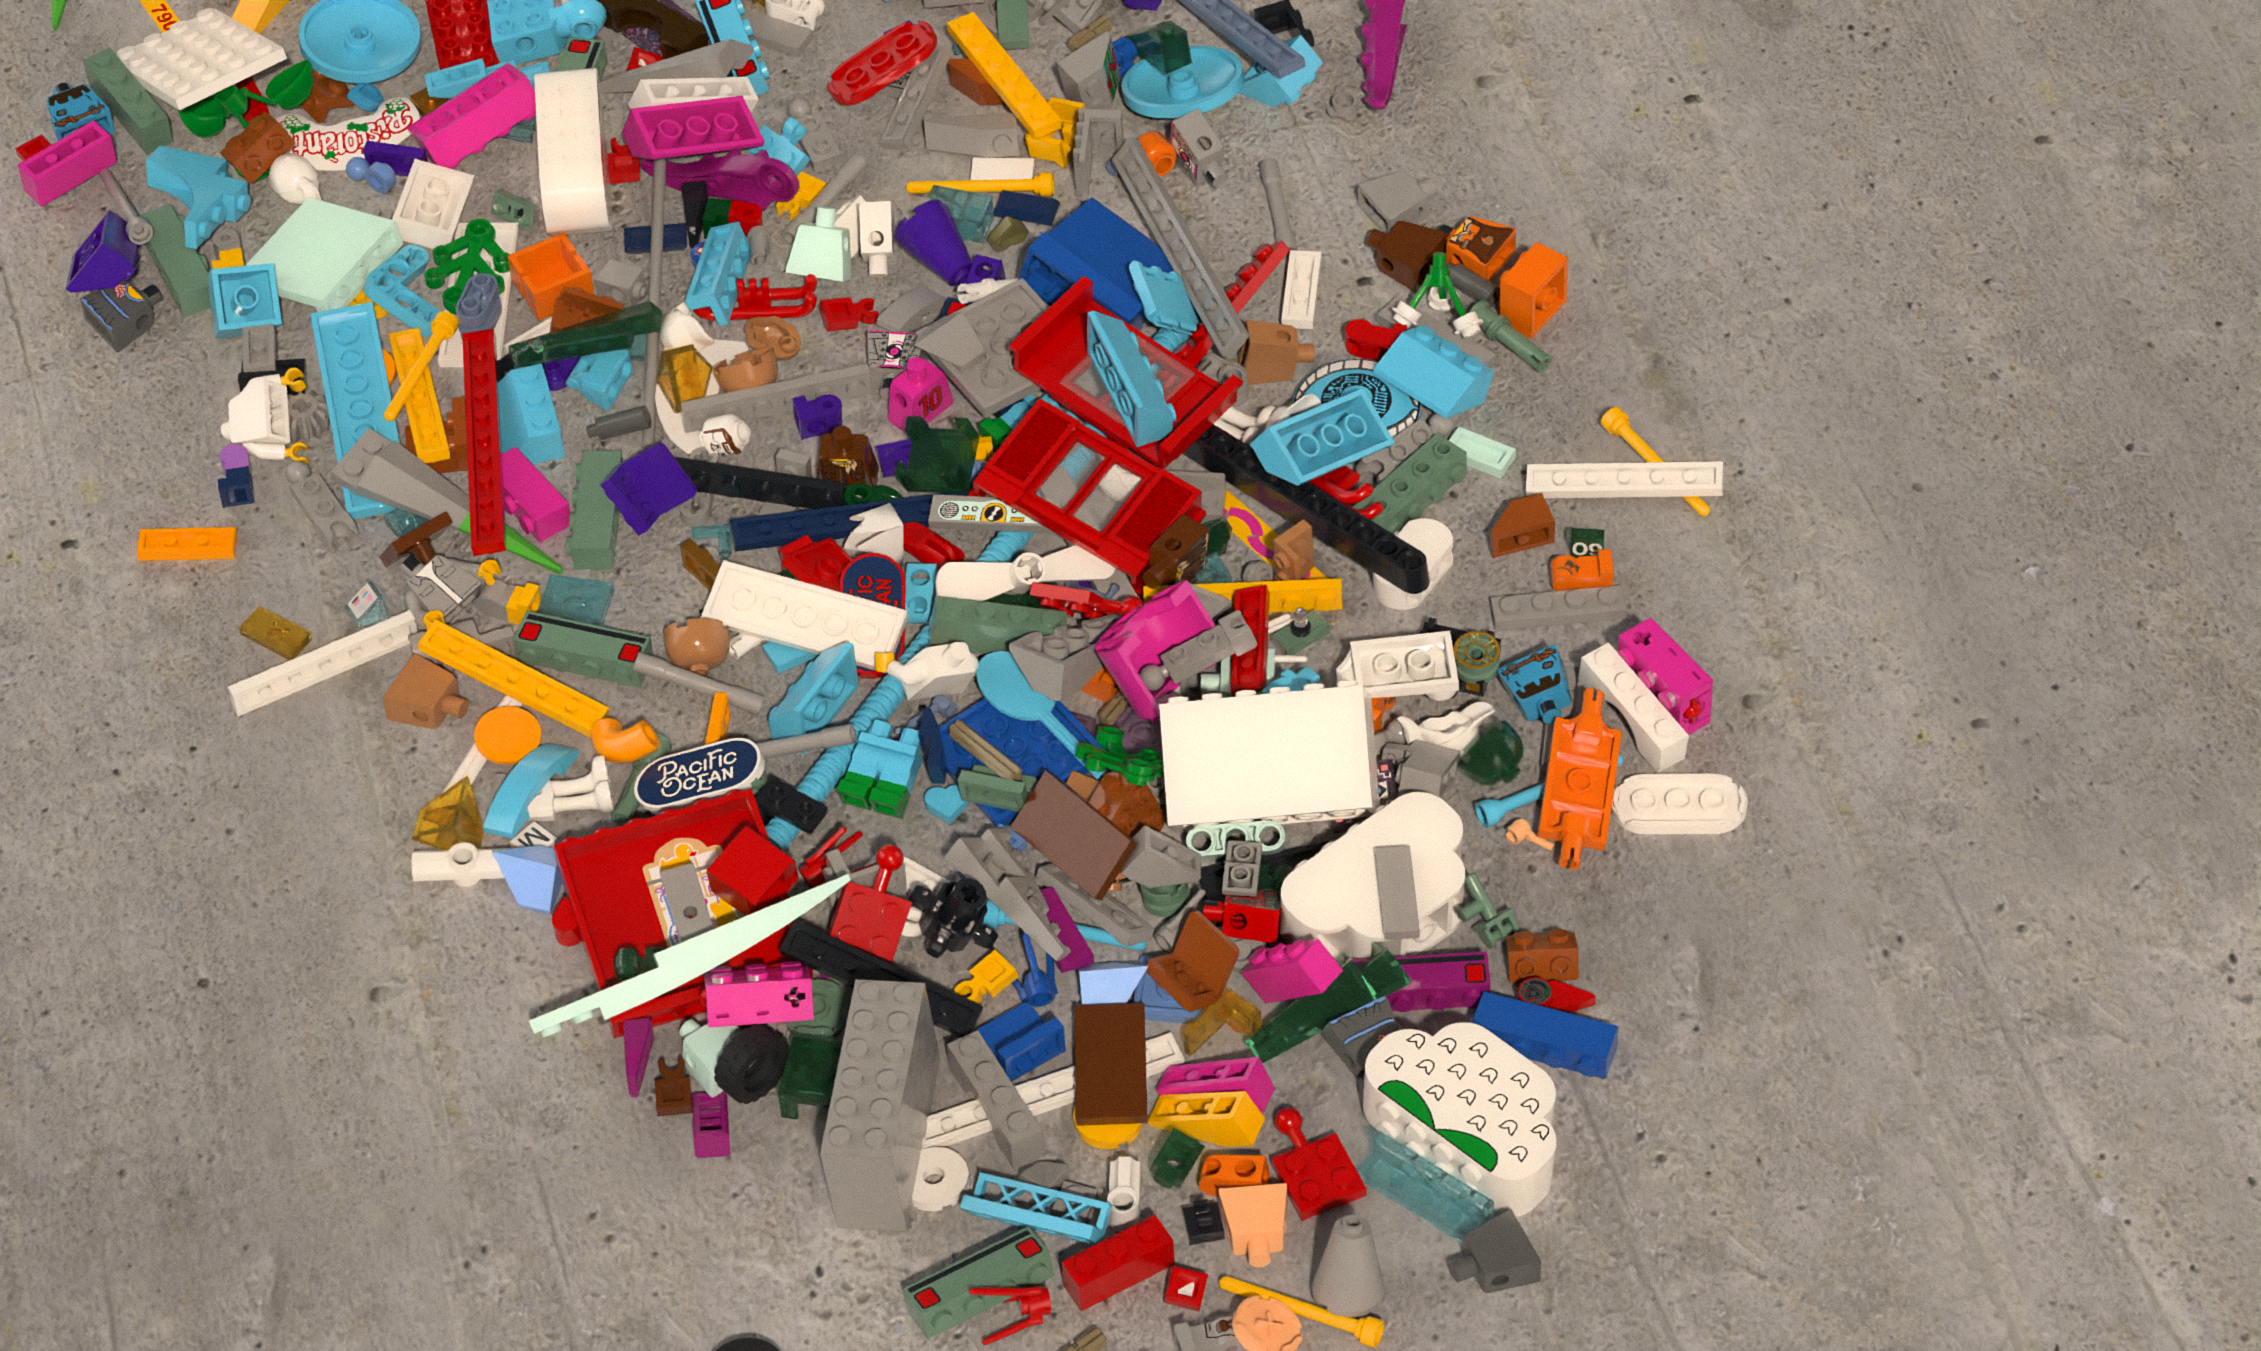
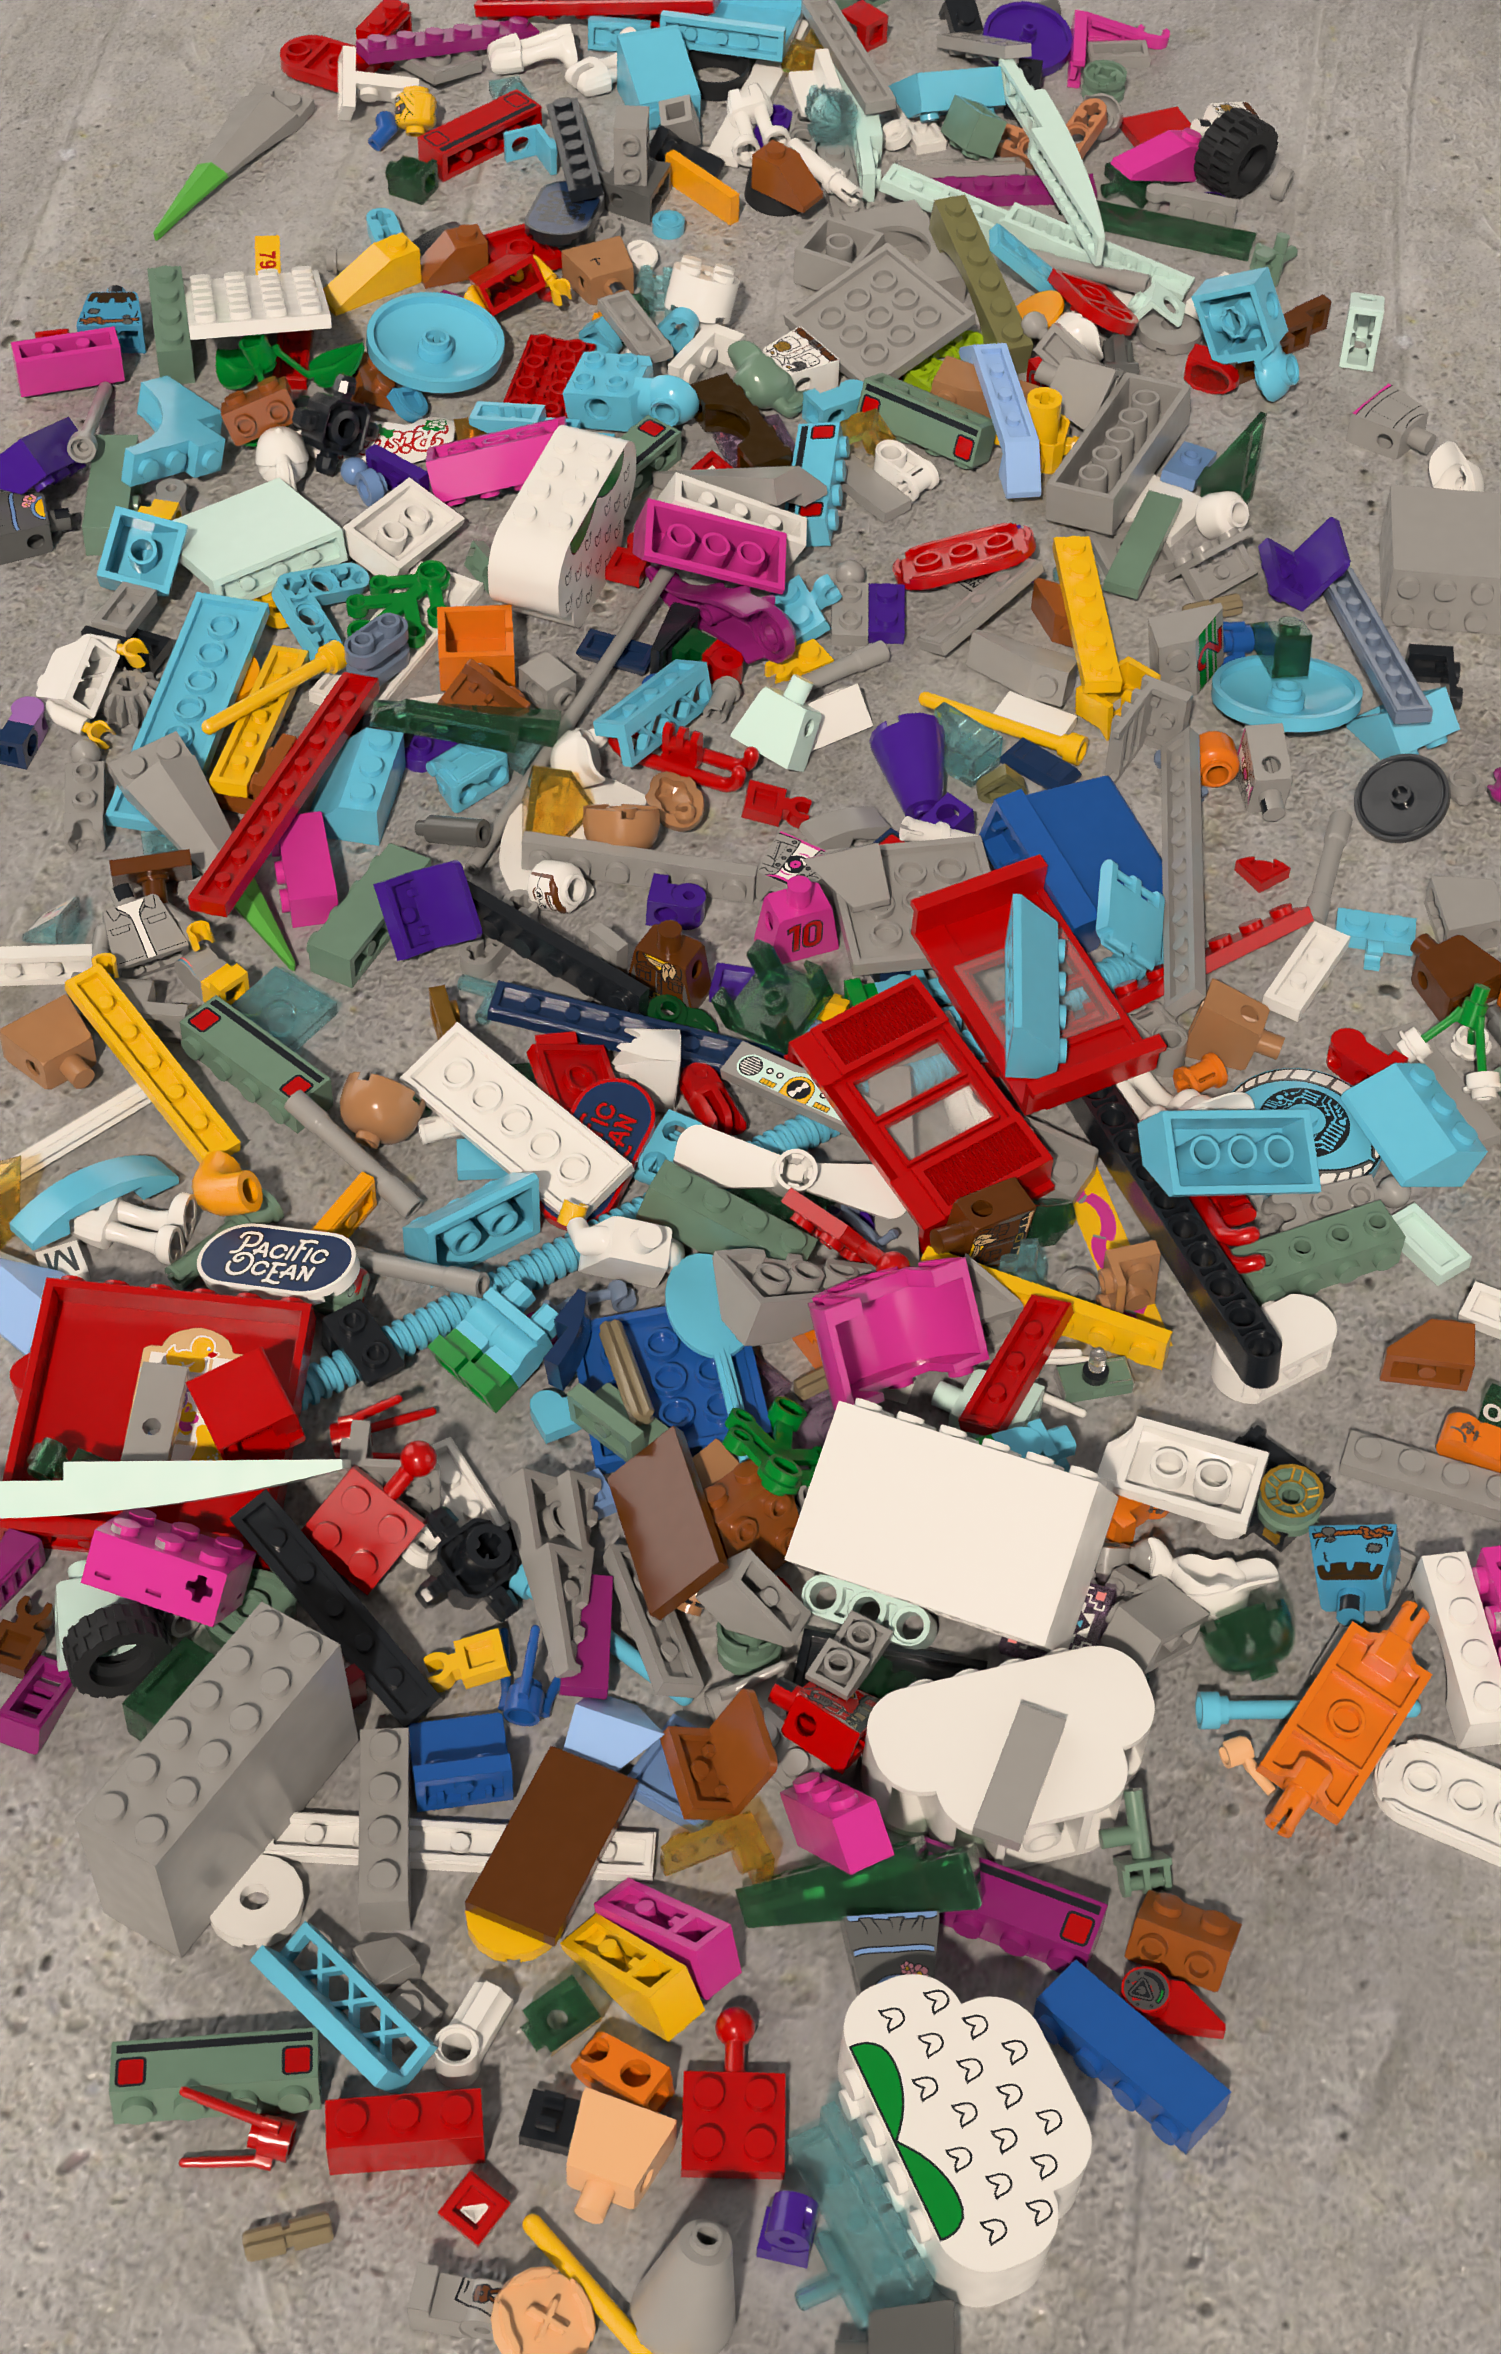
camera: 20 degrees right, 0 degrees up
light orange piece [474,706,541,765] -> none
white torso [859,201,895,278] -> none
light grey plate [1139,610,1257,691] -> none
none -> black piece [292,373,380,476]
none -> dark purple leg [756,2191,819,2269]
none -> clear light blue piece [794,2230,872,2332]
none -> dark purple plate [868,583,905,644]
none -> orange bush [1173,1052,1228,1093]
none -> red tile [1234,856,1291,893]
none -> medium azure plate [1335,907,1417,971]
none -> black shield [1354,754,1451,843]

